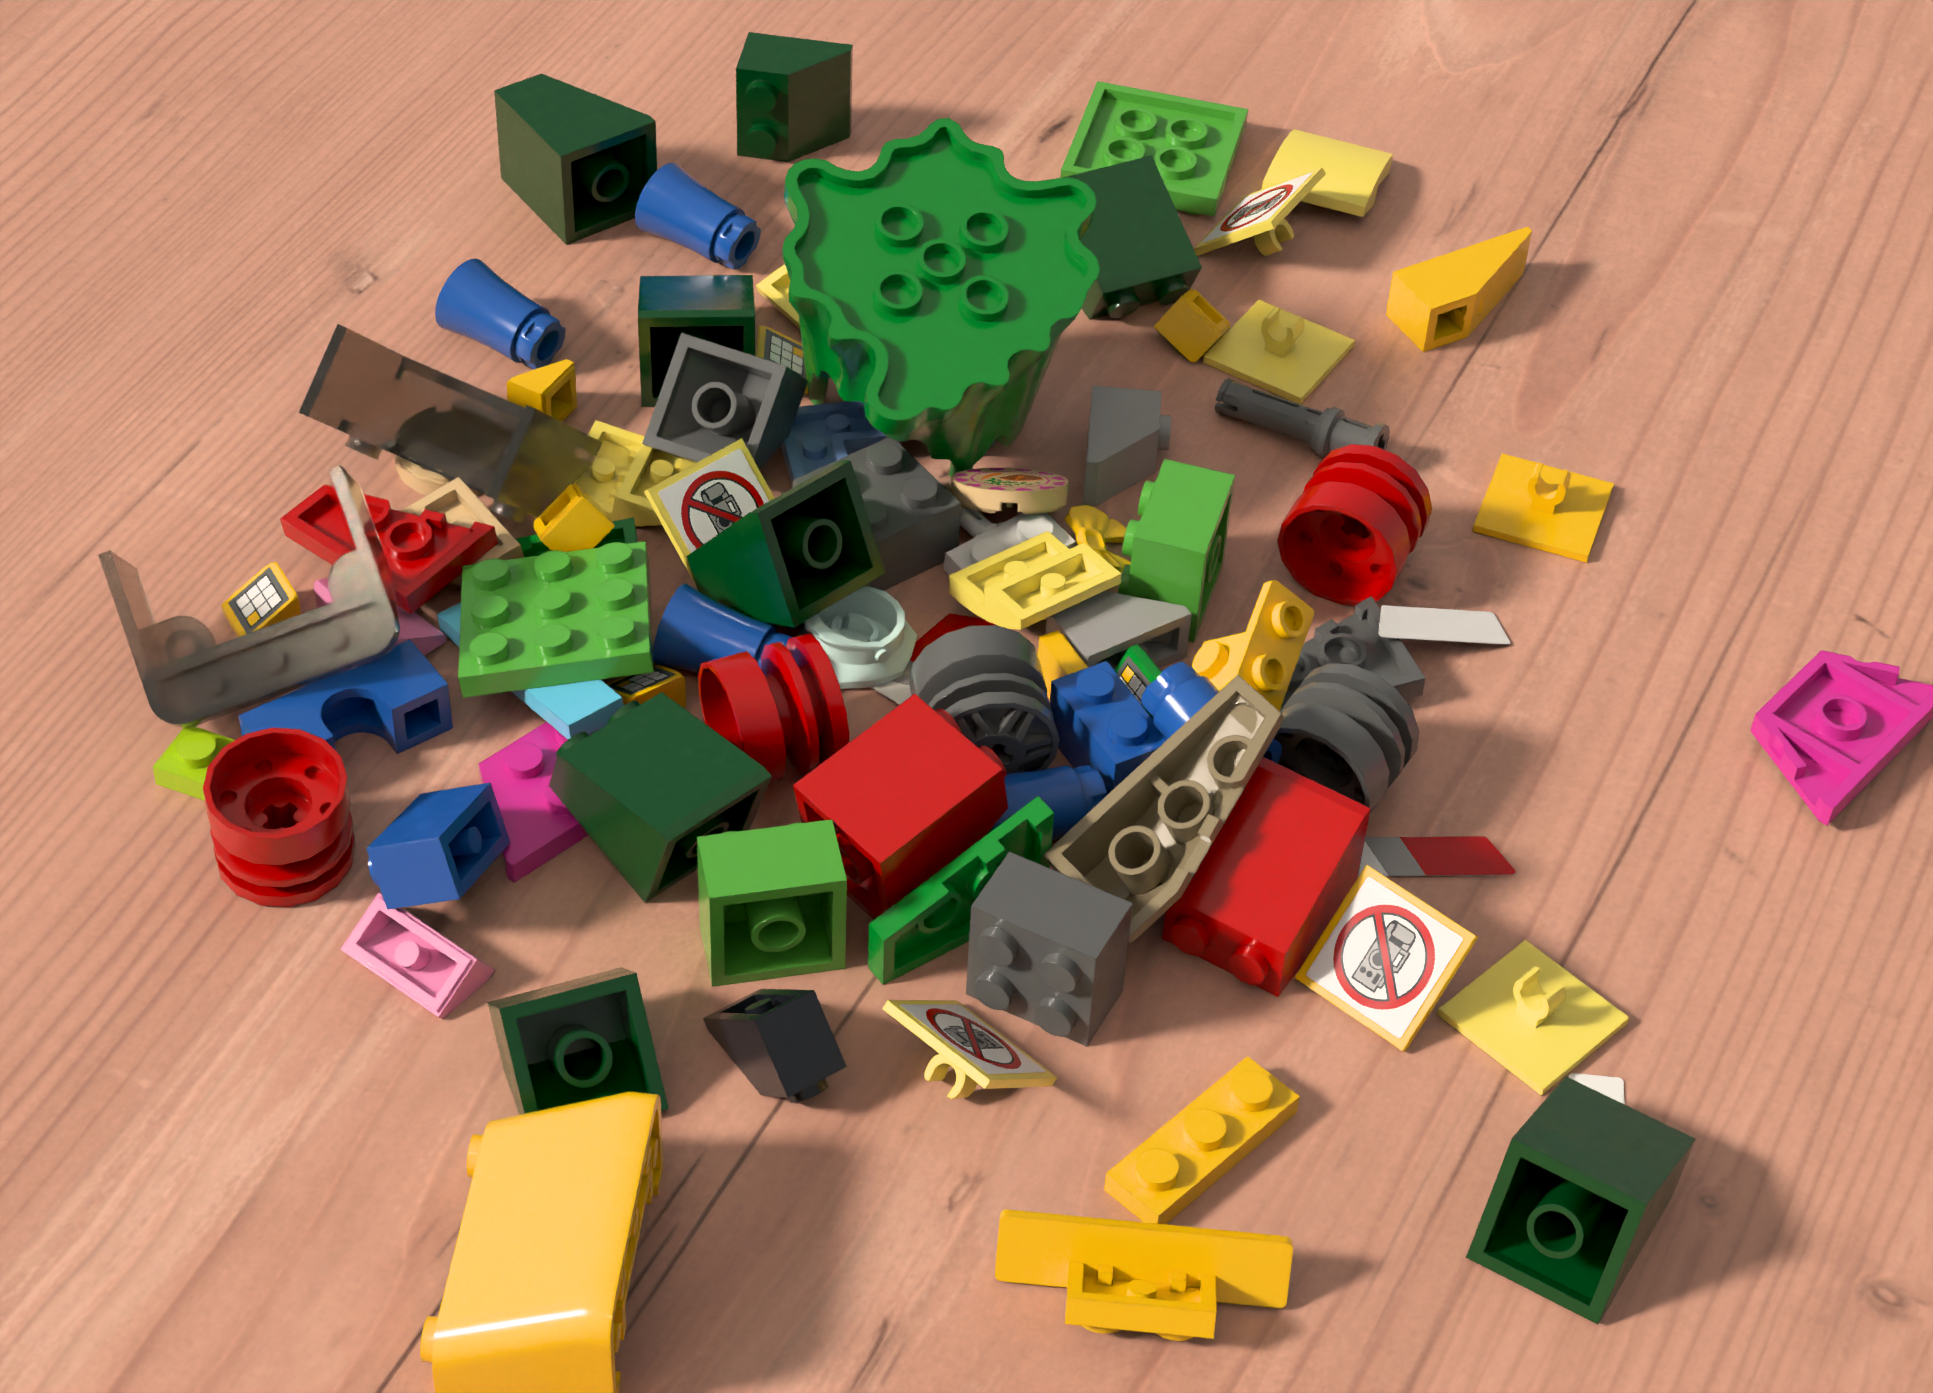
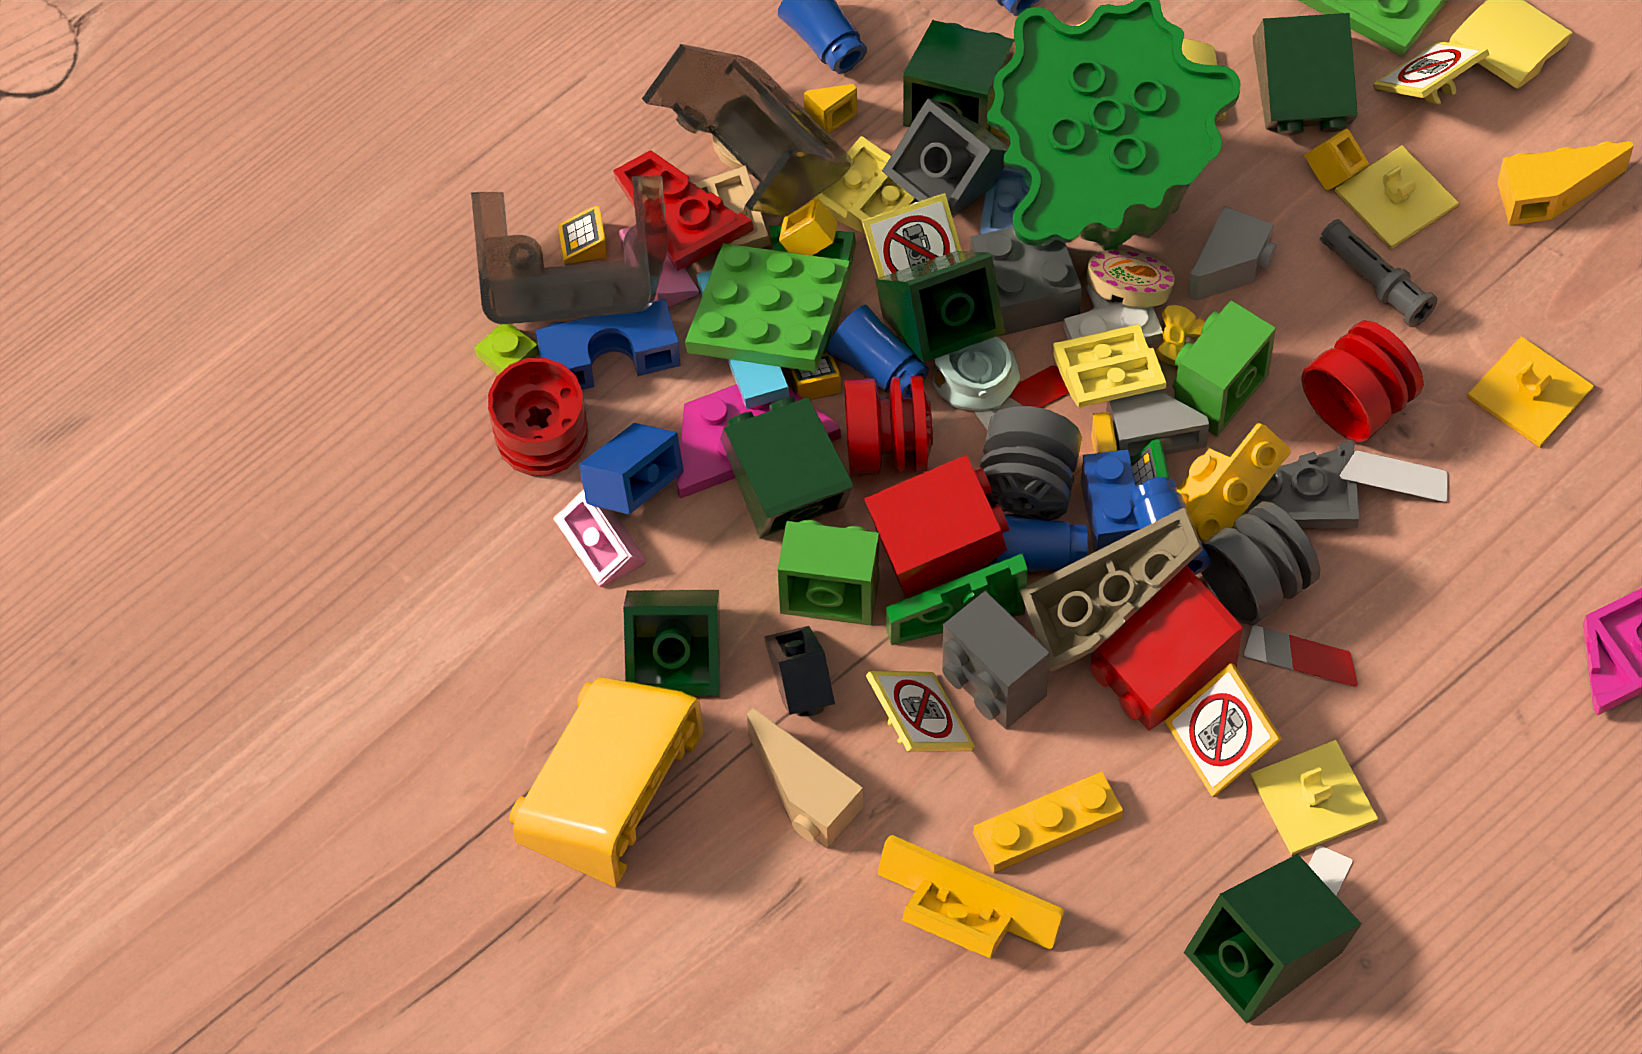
camera: 25 degrees right, 15 degrees up
none -> tan slope [747,707,864,848]

